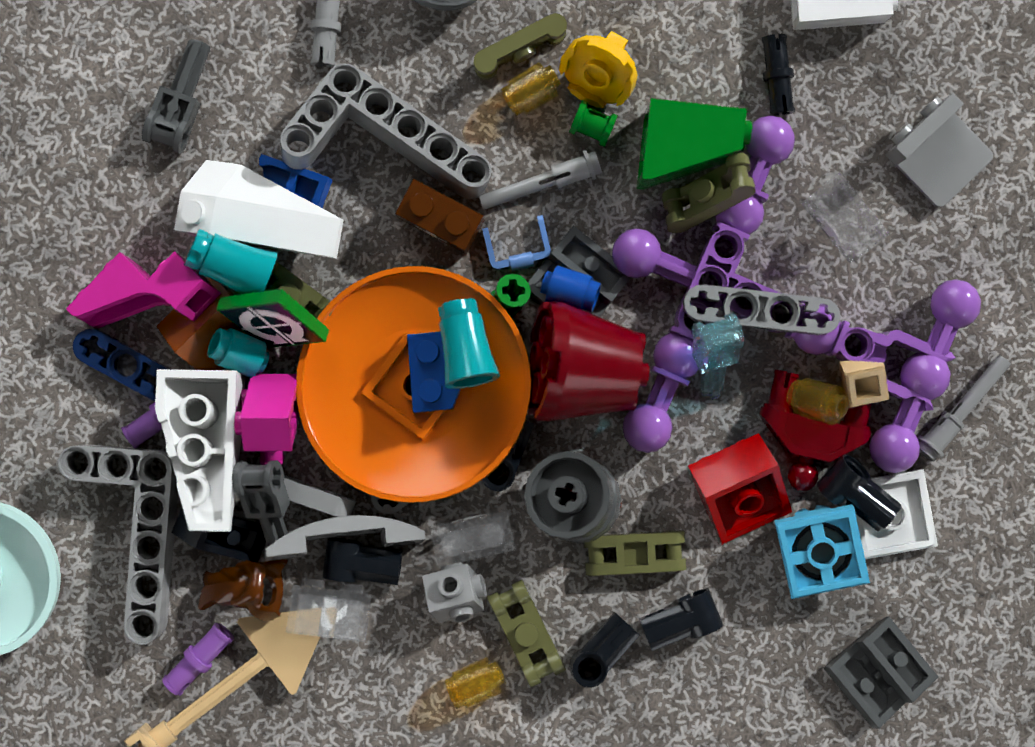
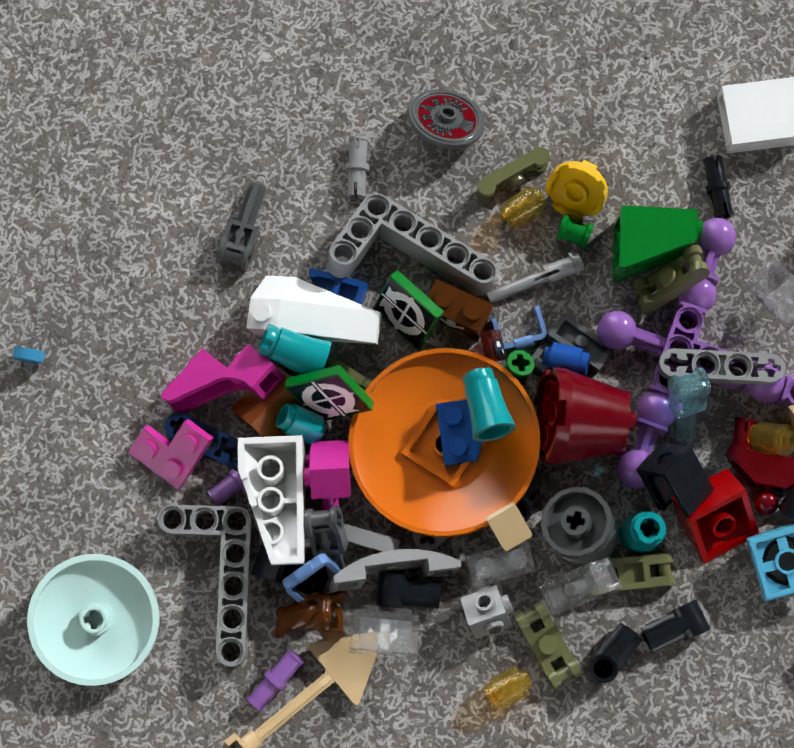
camera: 10 degrees left, 10 degrees down
none -> dark pink plate [128,419,214,490]
none -> medium blue piece [282,554,341,603]
none -> tile [373,270,444,350]
none -> clear red tile [480,329,505,362]
none -> tan slope [486,501,532,551]
none -> clear brick [539,557,622,616]
none -> teal plant [619,511,666,556]
none -> black piece [636,442,714,516]

